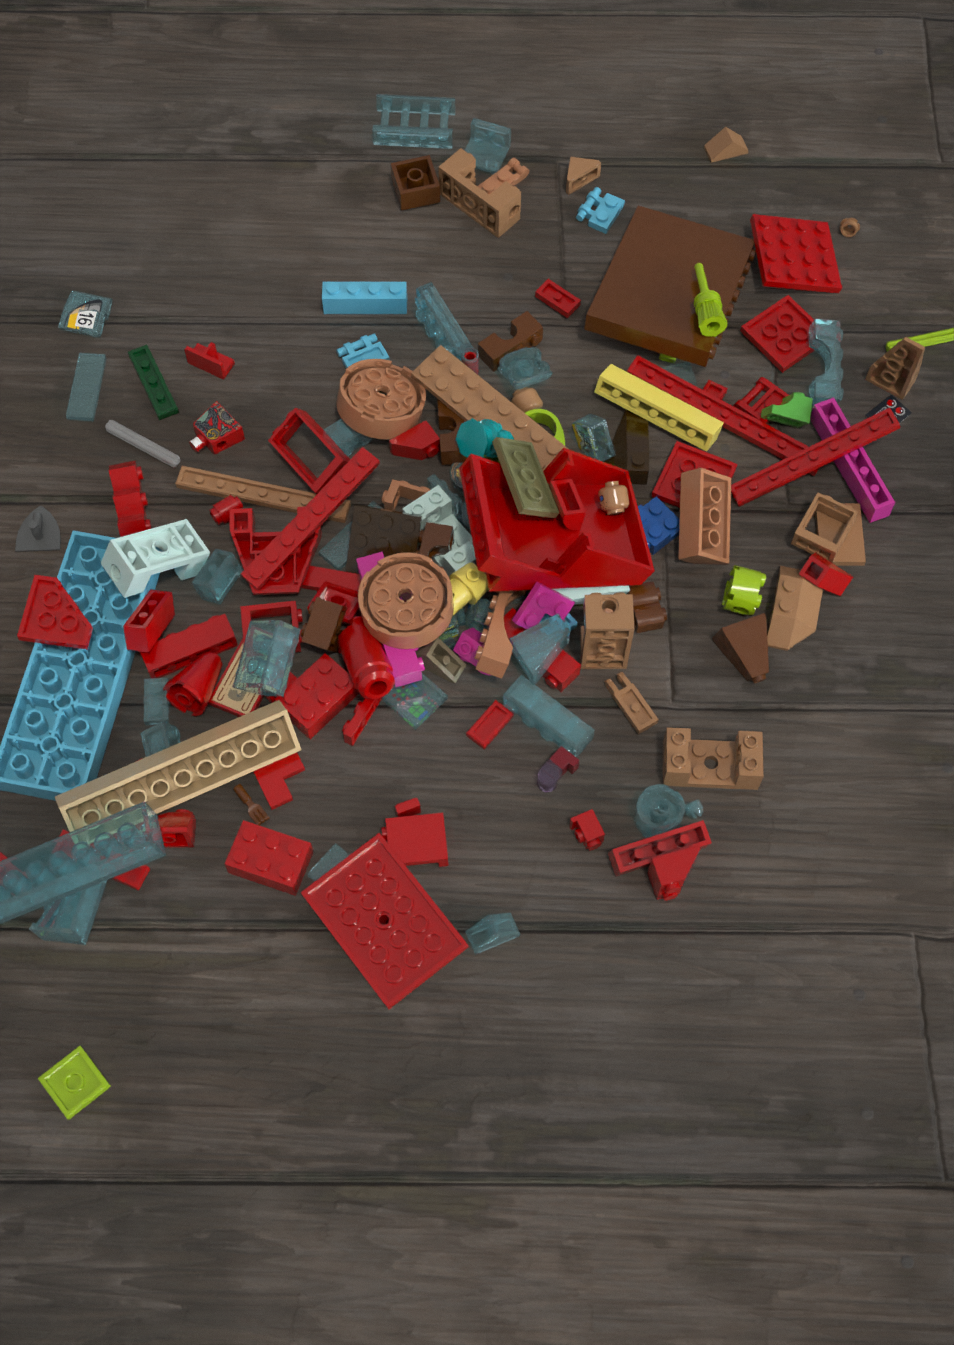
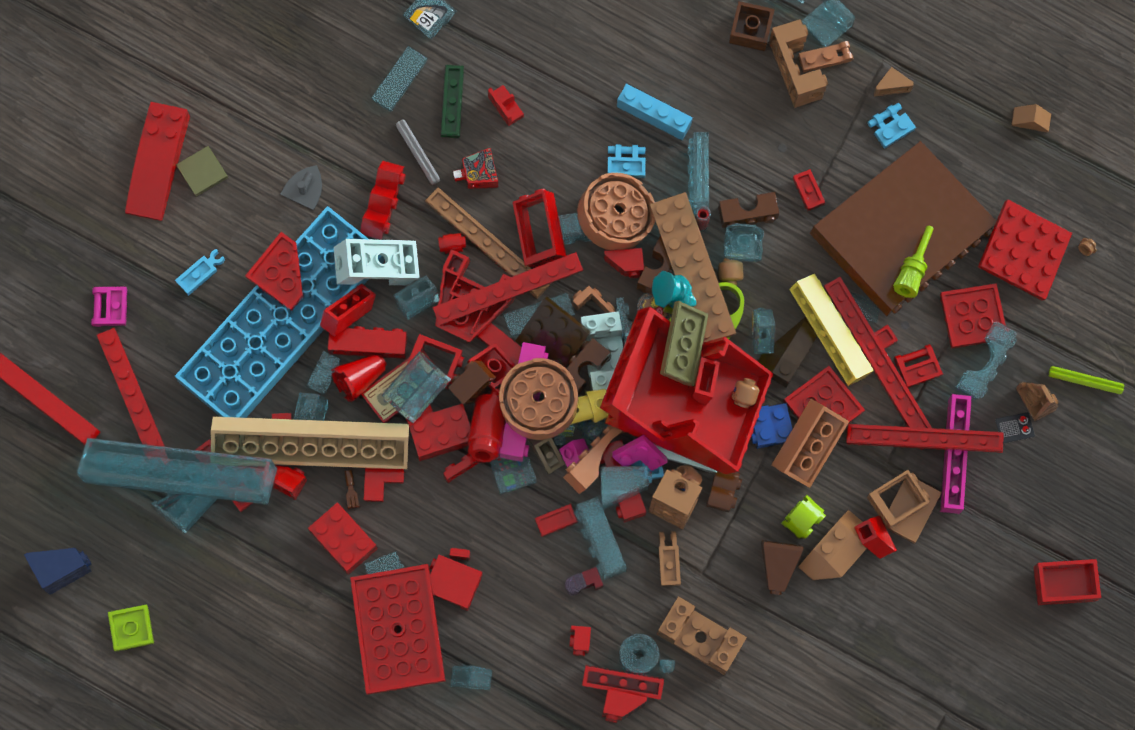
camera: 25 degrees right, 10 degrees up
bright green arch [761,392,813,428] -> none

